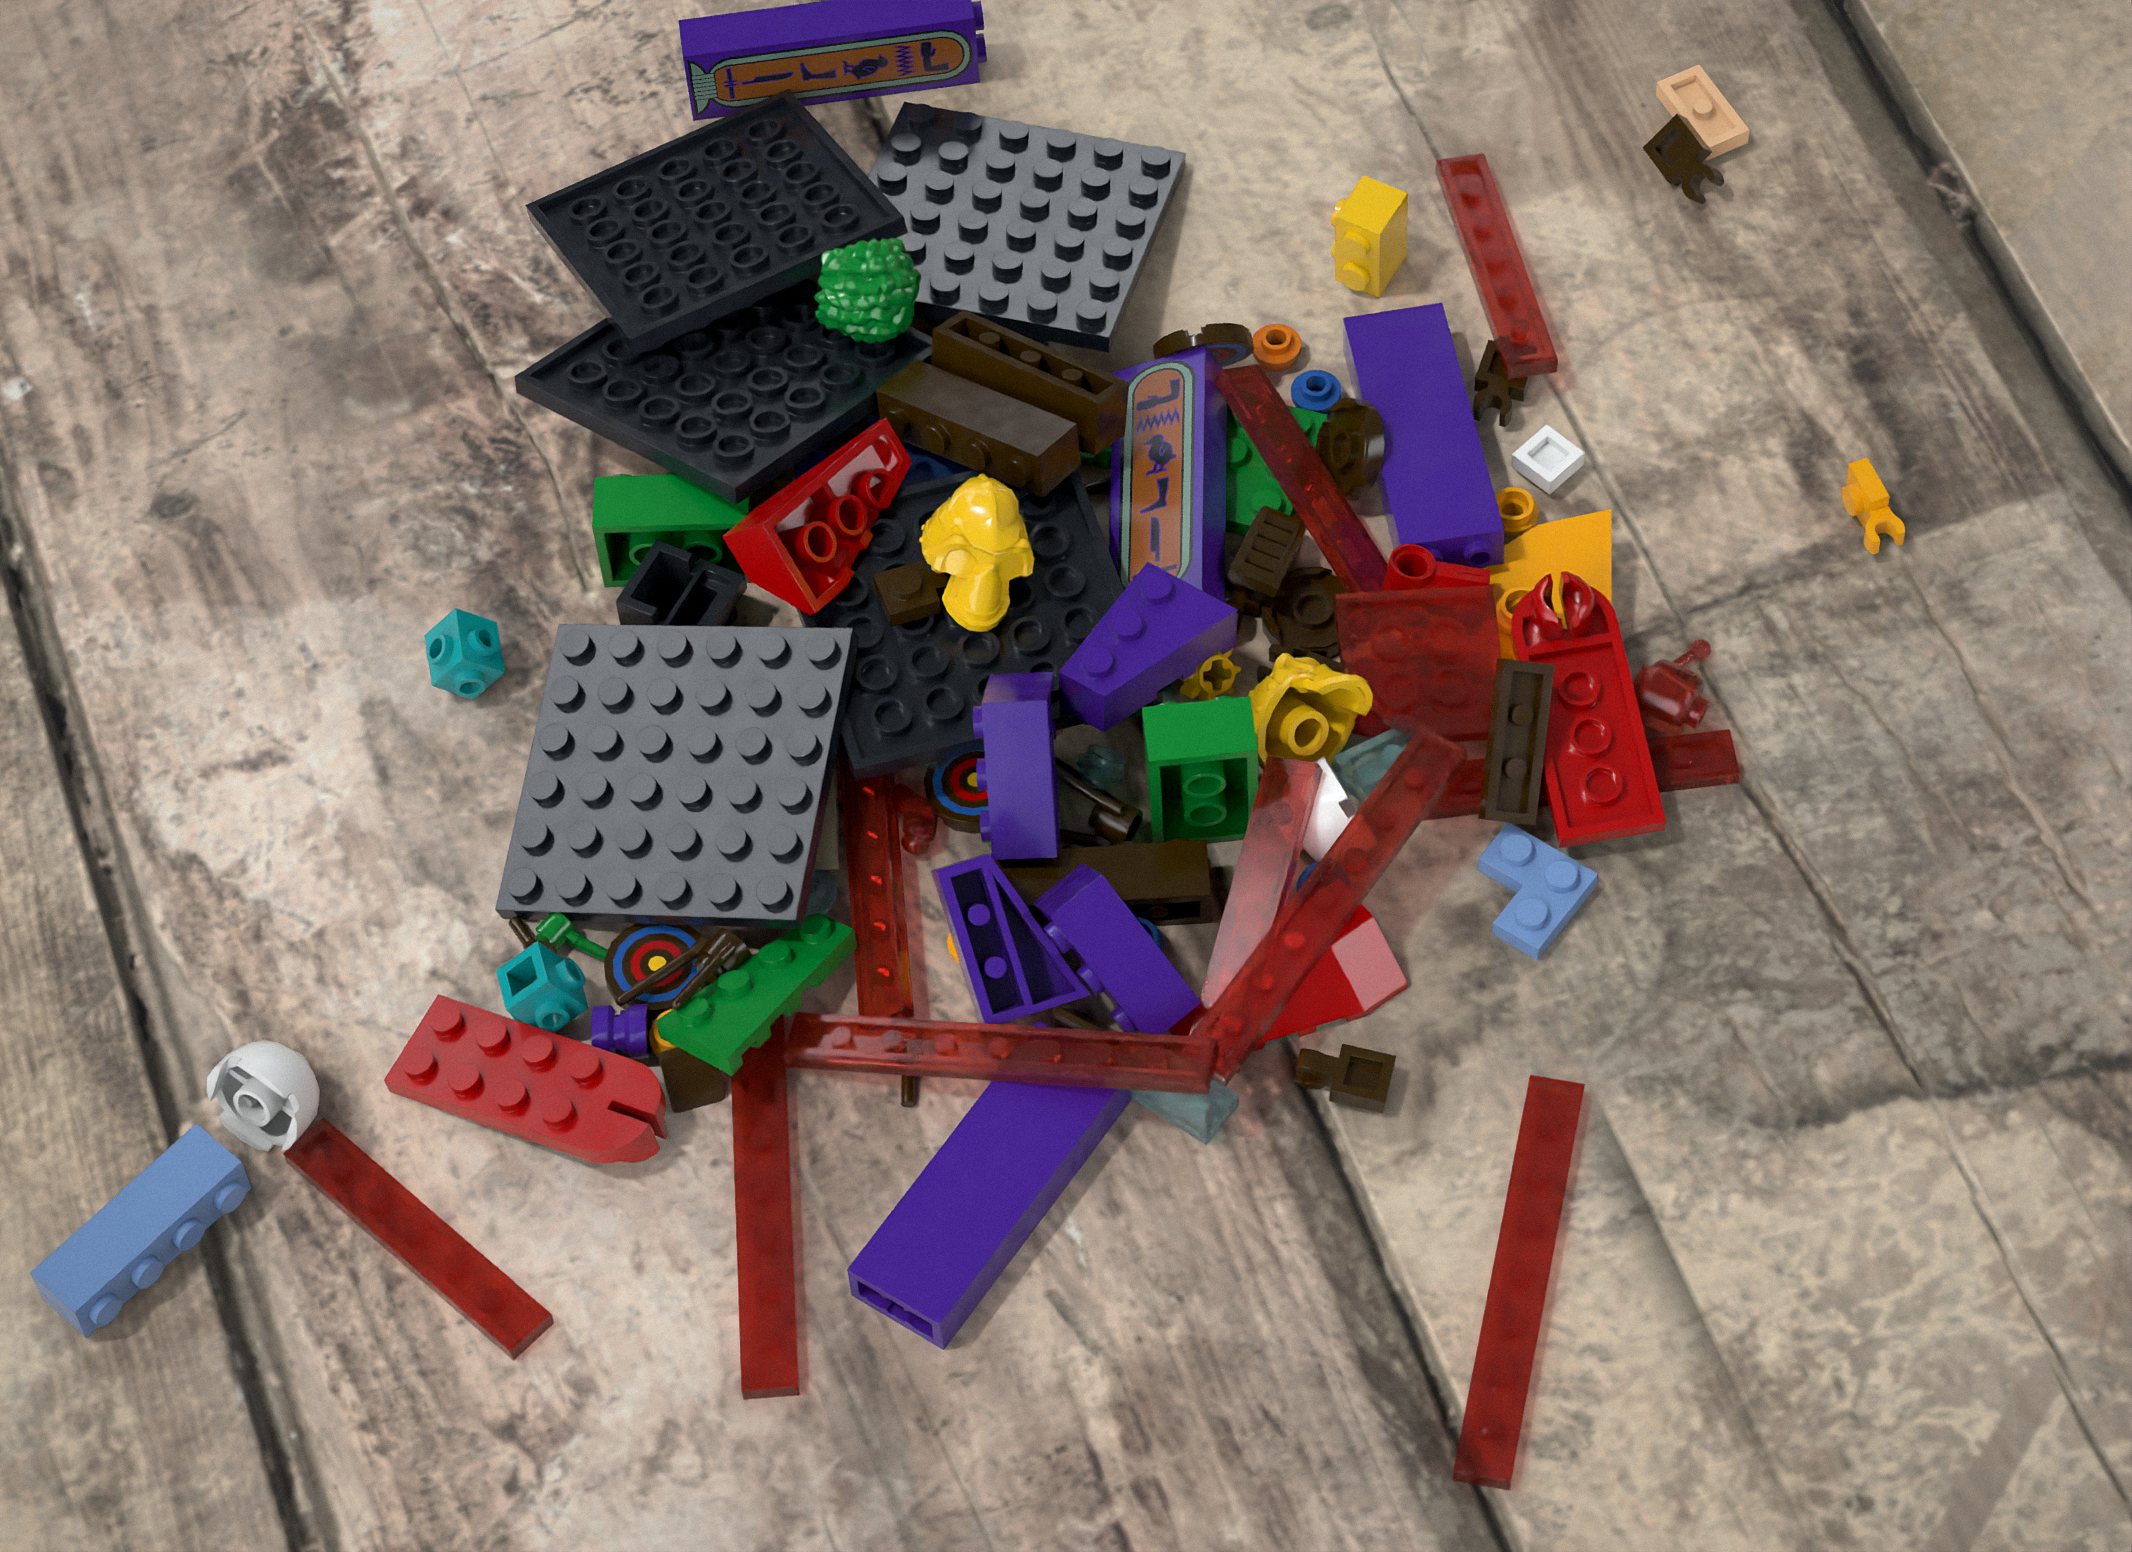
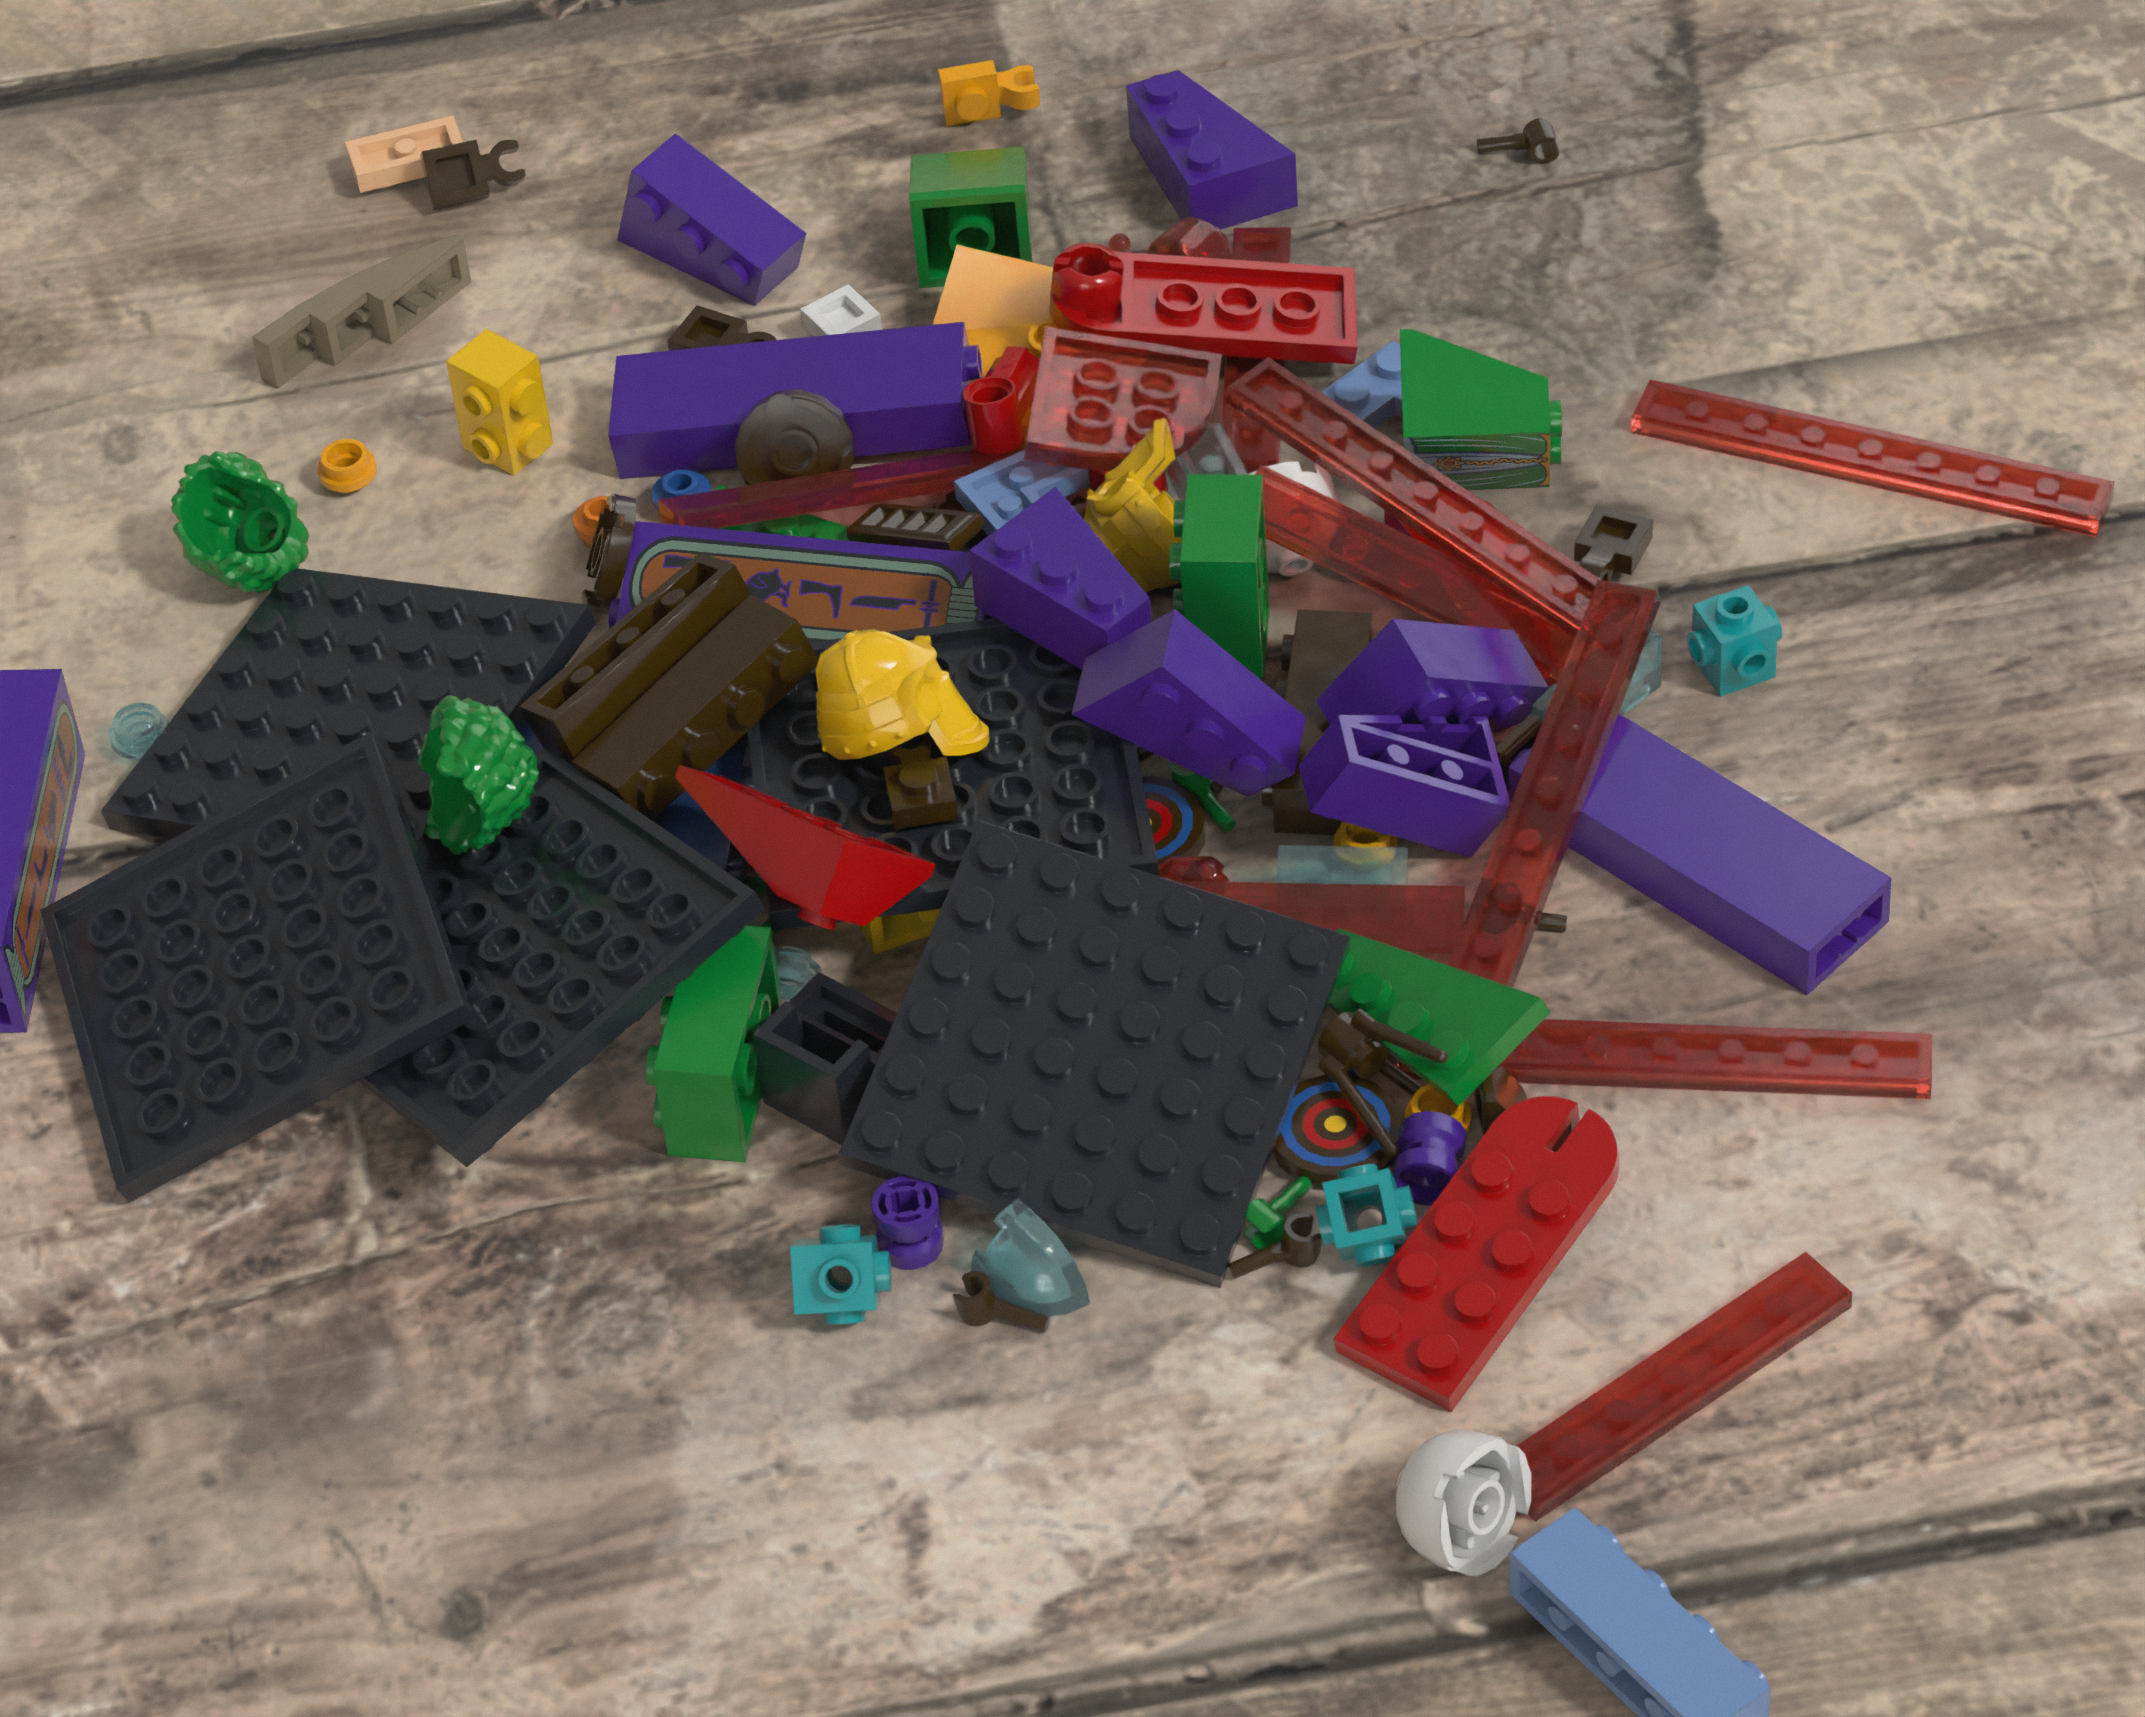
camera: 80 degrees left, 10 degrees down
clear red tile [1435,153,1558,379] -> none
dark brown plate [1478,658,1555,825] -> none
none -> clear light blue plate [109,703,169,760]
none -> green hair [171,451,309,593]
none -> dark tan slope [252,235,471,389]
none -> light orange plate [317,439,377,493]
none -> dark purple wedge [617,133,807,306]
none -> dark purple wheel [871,1176,944,1270]
none -> green slope [909,146,1033,288]
none -> dark brown hand [953,1271,1050,1332]
none -> medium blue plate [954,435,1090,536]
none -> clear light blue brick [971,1198,1090,1316]
none -> dark purple wedge [1126,70,1298,238]
none -> clear light blue plate [1277,845,1408,912]
none -> green slope [1400,329,1562,492]
none -> dark brown hand [1477,118,1559,164]
none -> teal brick [1687,585,1782,697]

